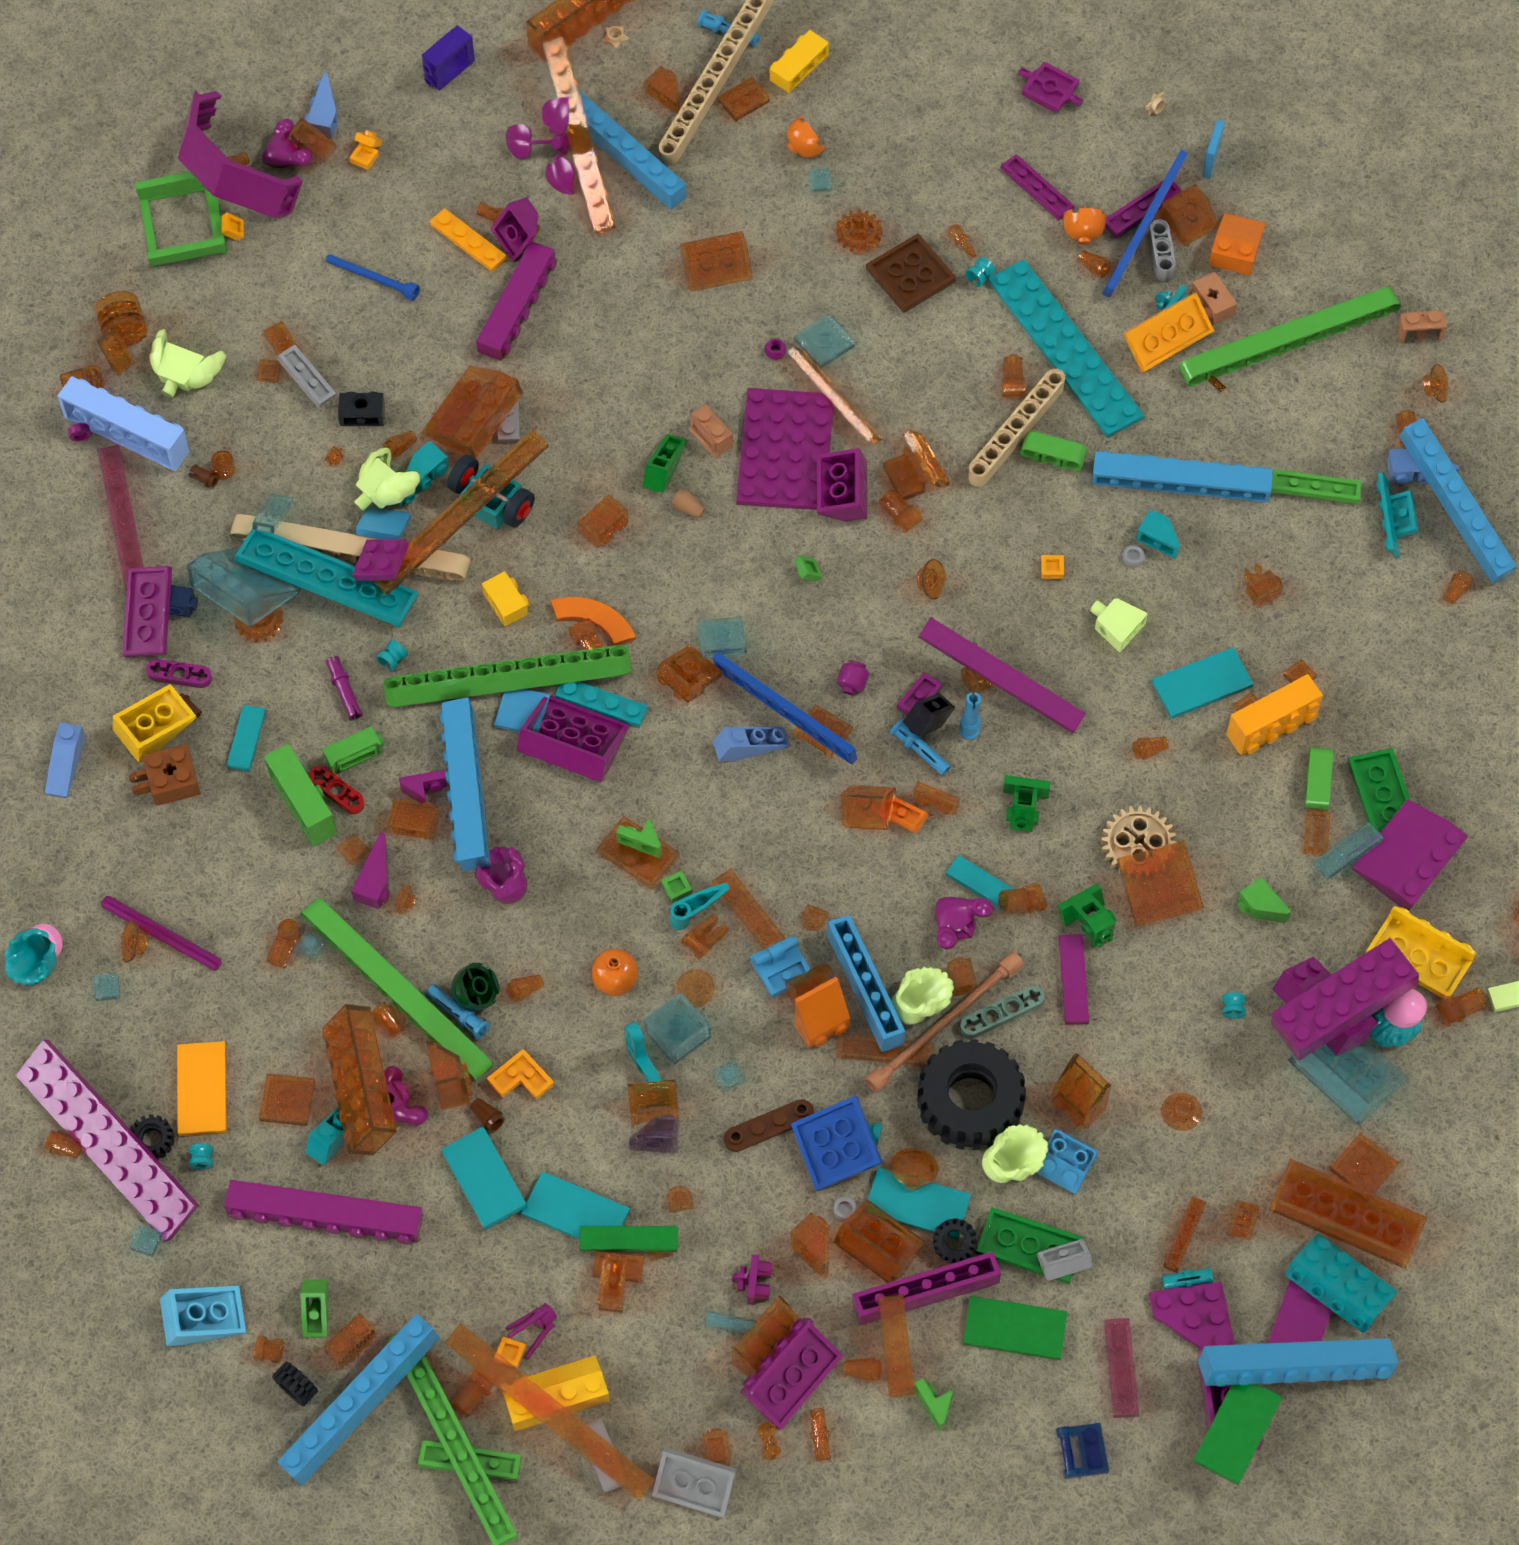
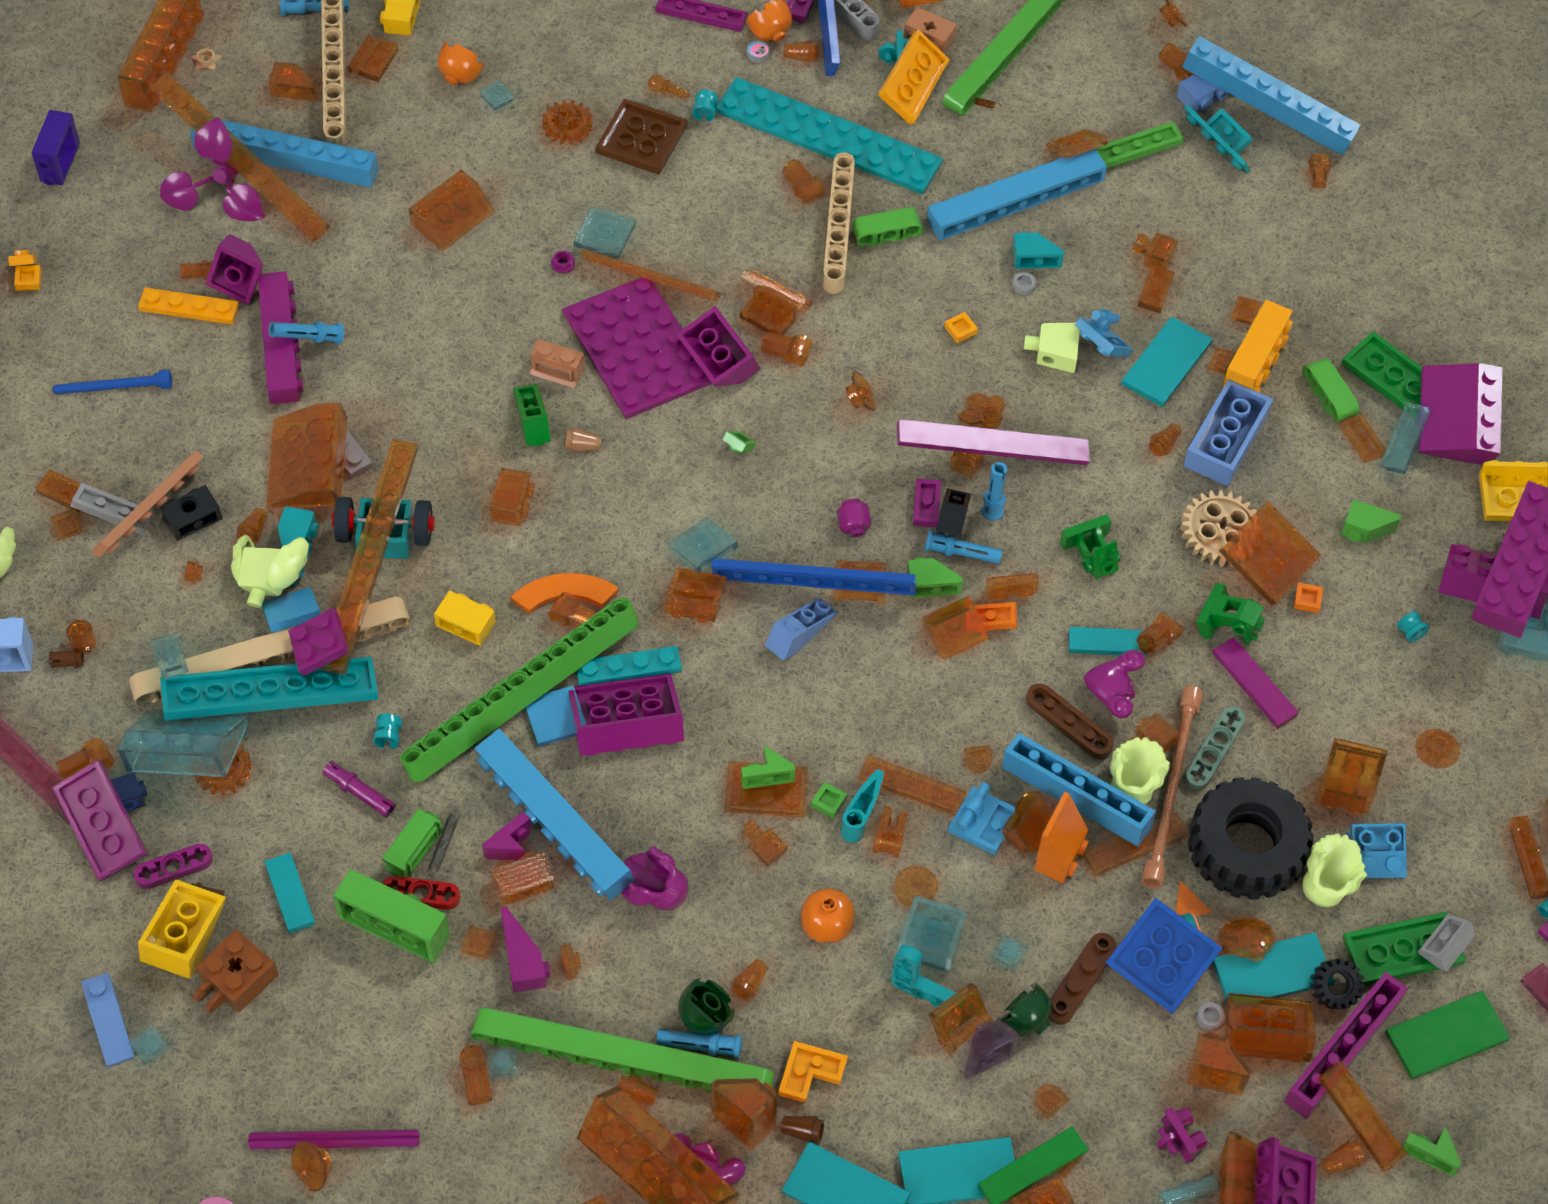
camera: 35 degrees left, 5 degrees down
none -> clear orange piece [56,738,114,780]
none -> nougat plate [92,451,203,558]
none -> clear light blue plate [129,1024,170,1065]
none -> dark azure pin [269,321,344,344]
none -> flat silver piece [429,807,459,877]
none -> clear orange plate [742,819,788,866]
none -> tile [747,41,769,63]
none -> bright green slope [906,557,963,598]
none -> clear orange plate [957,393,1005,429]
none -> dark green cylinder [997,982,1052,1037]
none -> reddish brown plate [1026,683,1114,759]
none -> clear orange tile [1046,129,1108,159]
none -> dark azure plate [1075,309,1134,358]
none -> clear orange plate [1138,265,1175,313]
none -> orange piece [1175,881,1212,931]
none -> medium blue brick [1183,379,1273,487]
none -> orange plate [1293,582,1323,614]

